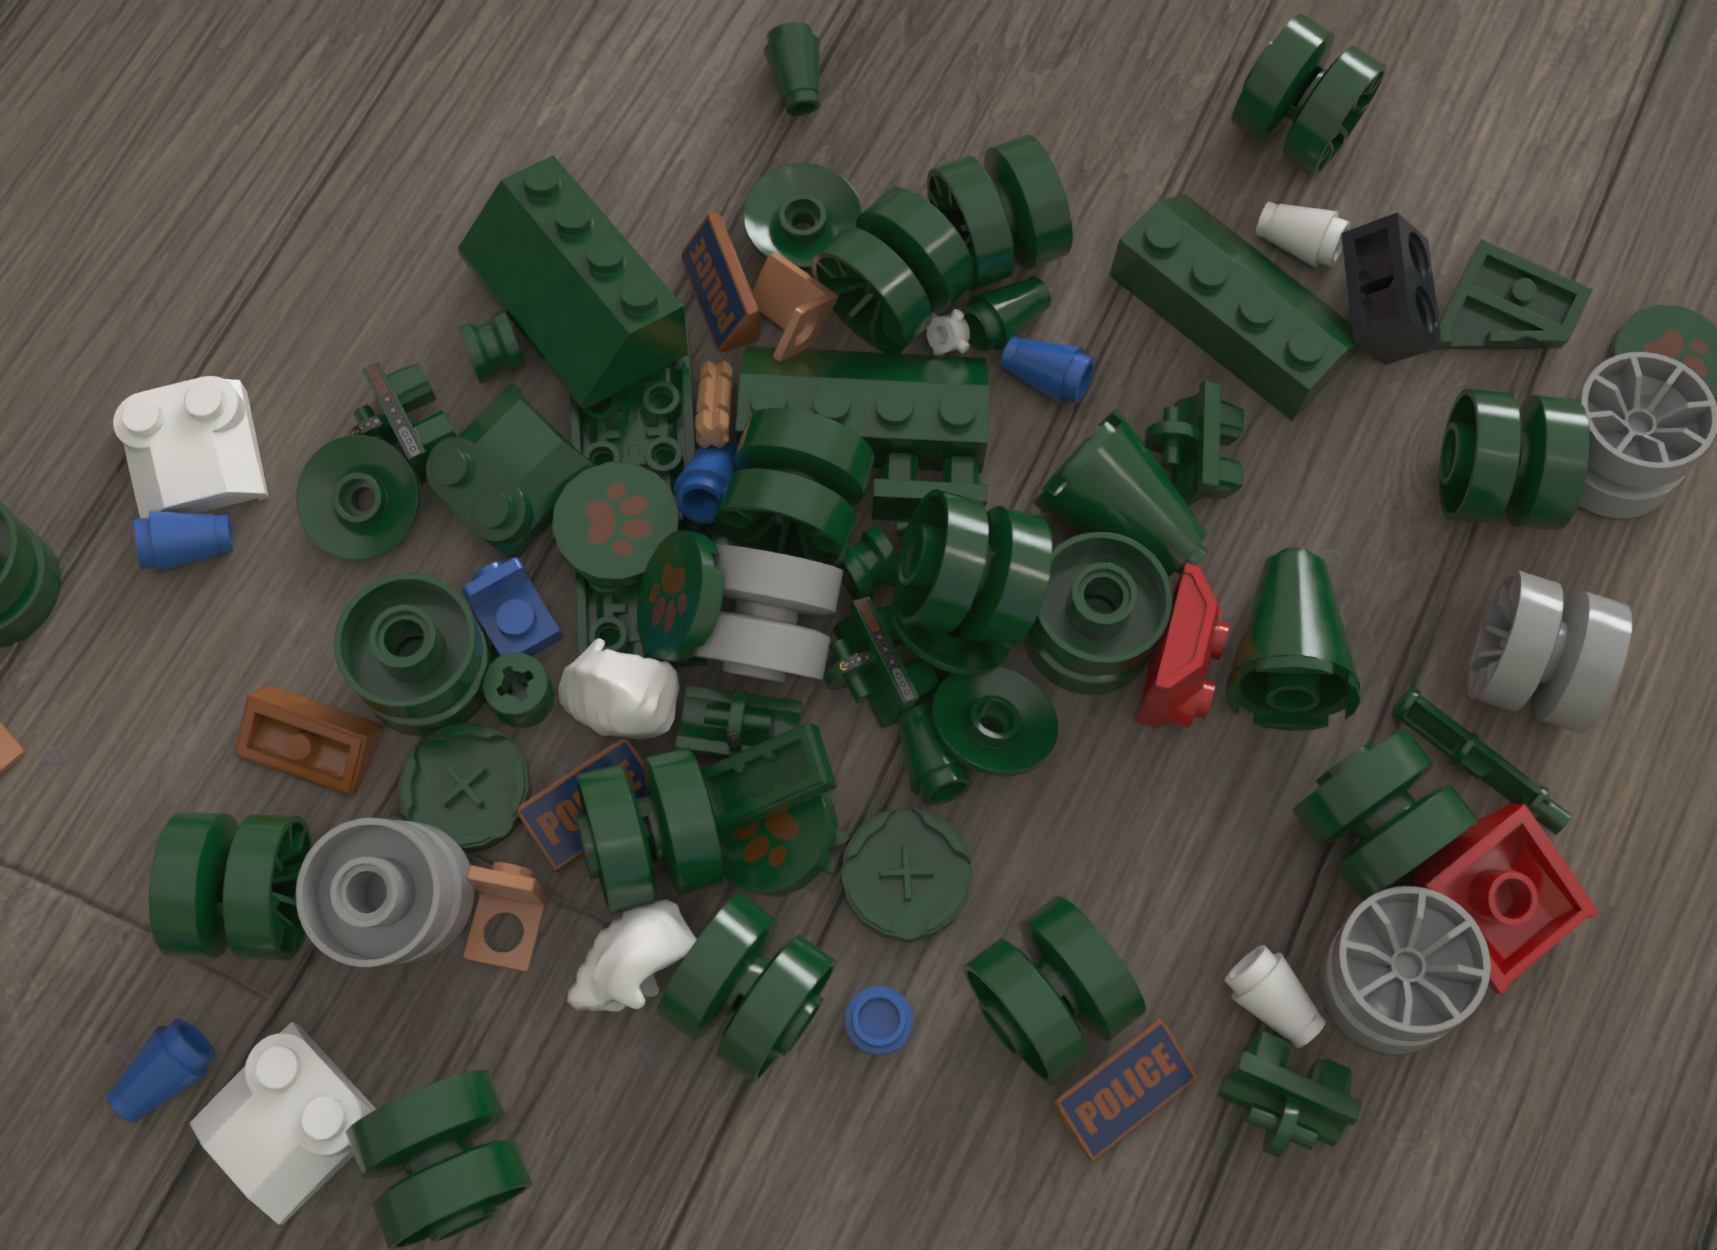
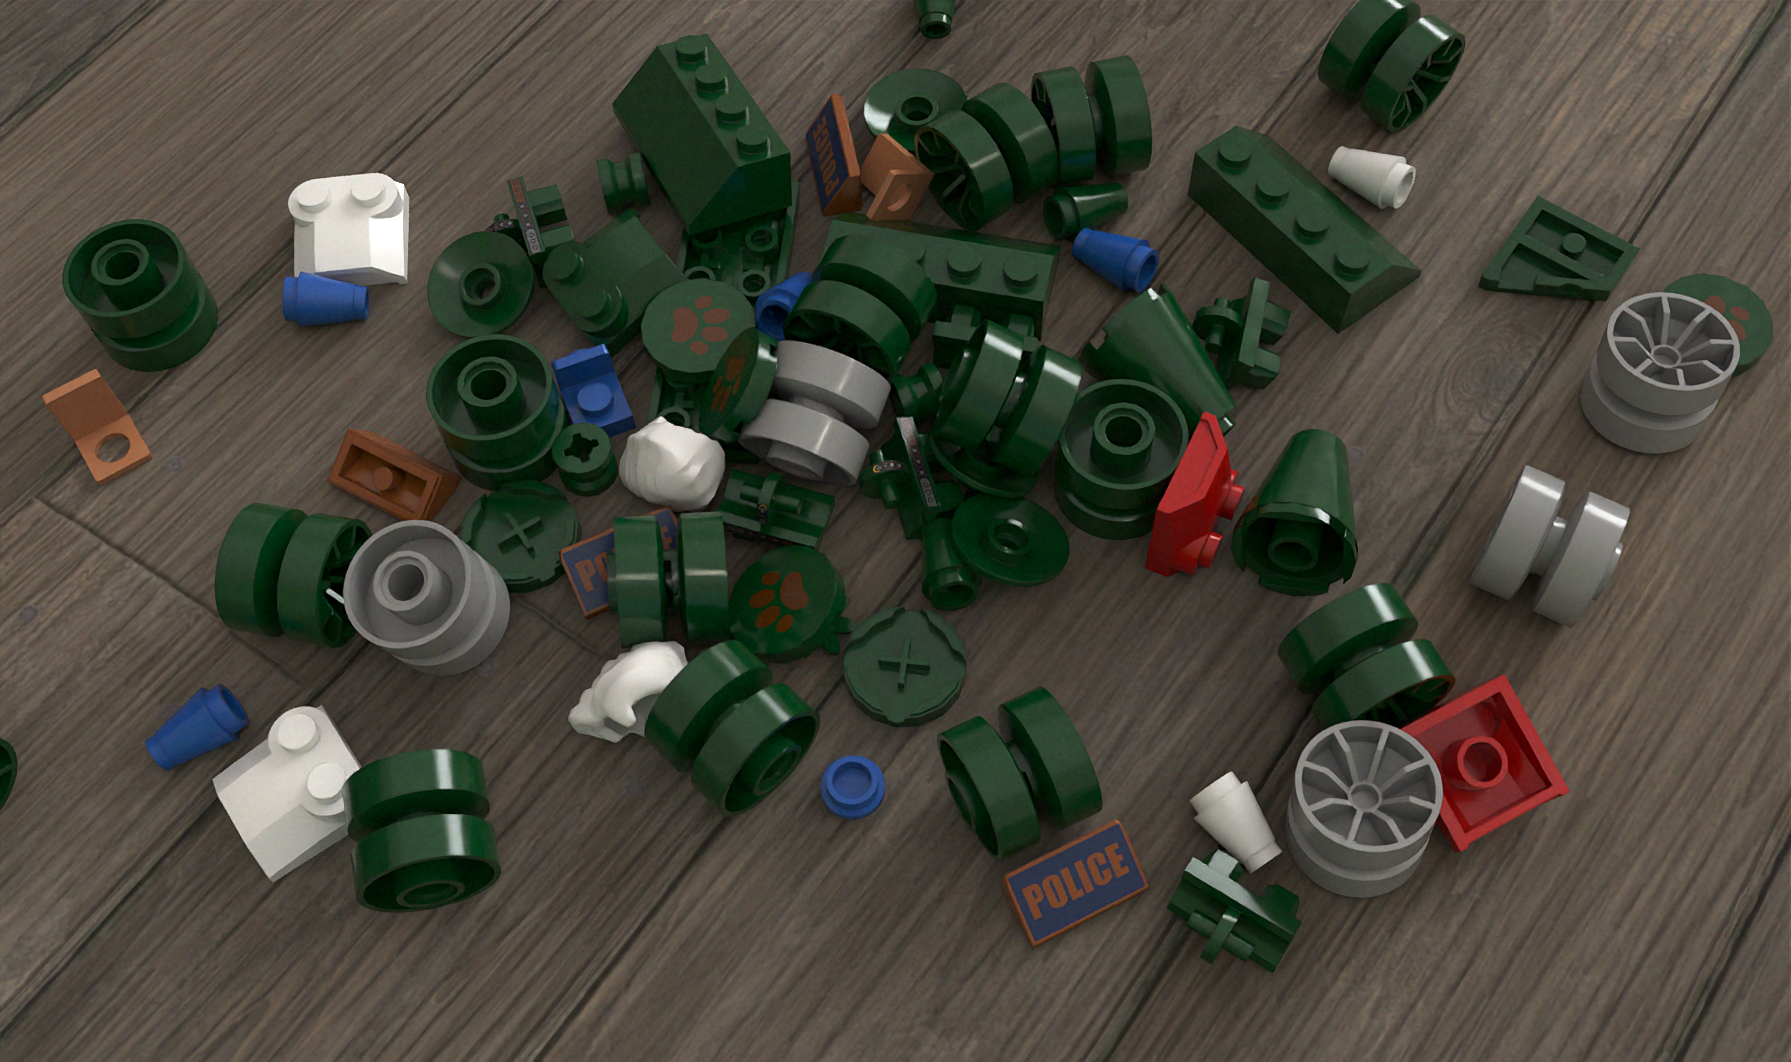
camera: 15 degrees right, 10 degrees down
nougat bracket [463,862,549,973] -> none
medium nougat axle [695,360,733,449] -> none
dark green plate [700,722,837,838] -> none
white piece [927,309,970,356] -> none
black brick [1341,212,1442,365] -> none
dark green piece [1392,688,1572,835] -> none
dark green wheel [1439,389,1590,530] -> none

